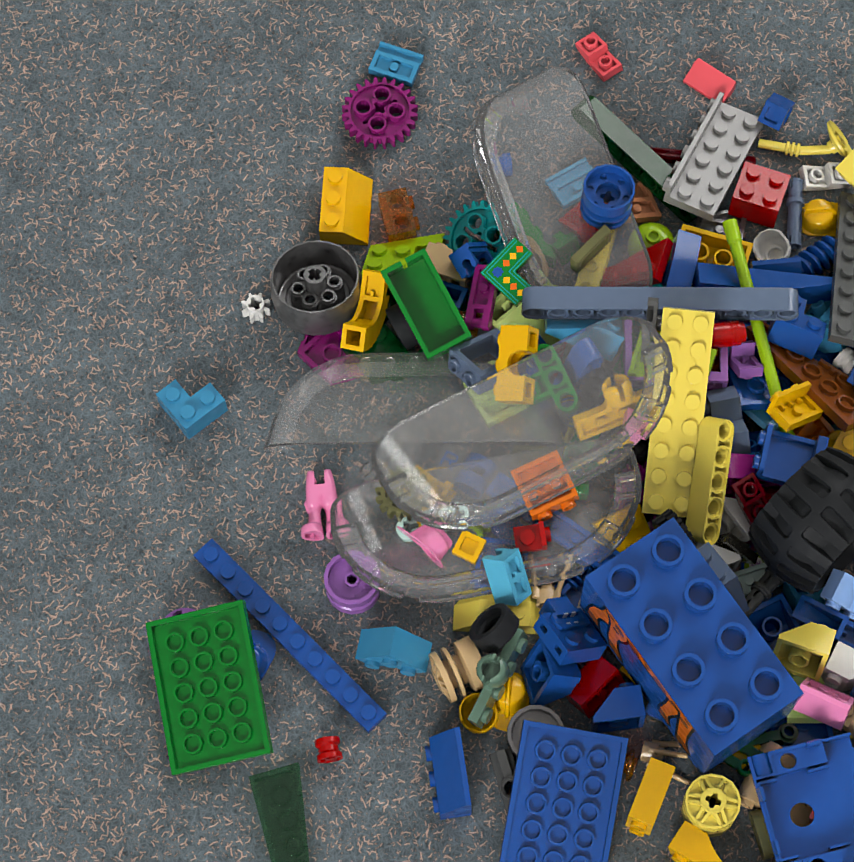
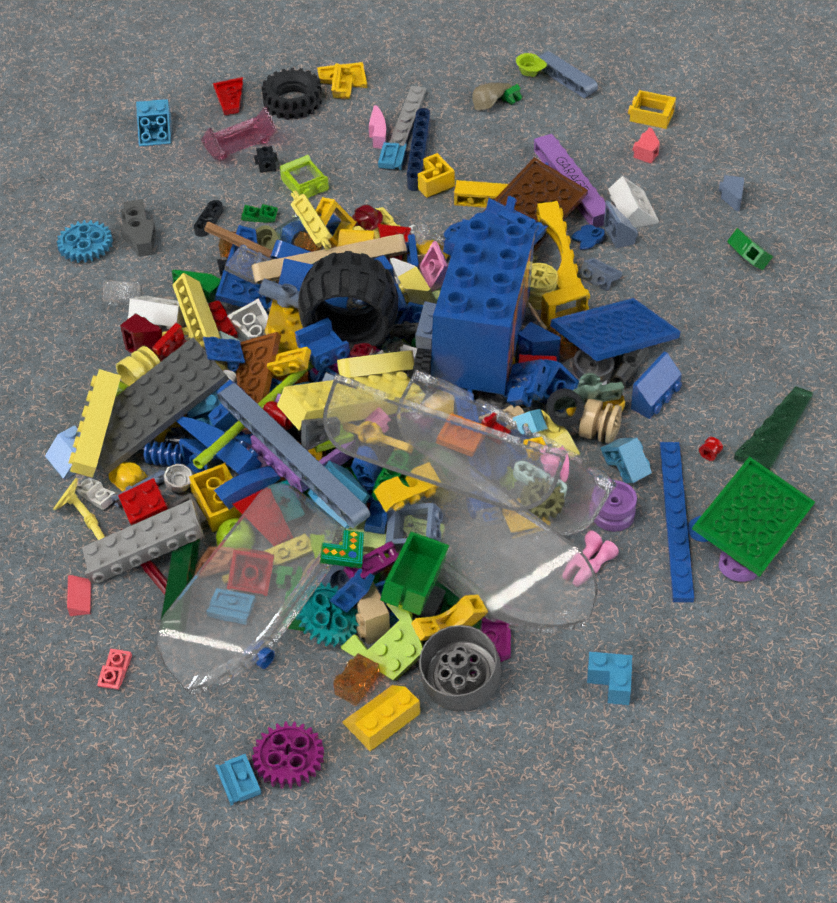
camera: 135 degrees left, 20 degrees down
white gear [241,293,271,324] -> none
olive tile [570,224,611,273] -> none
blue wheel [580,164,635,230] -> none
blue brick [758,92,795,131] -> none

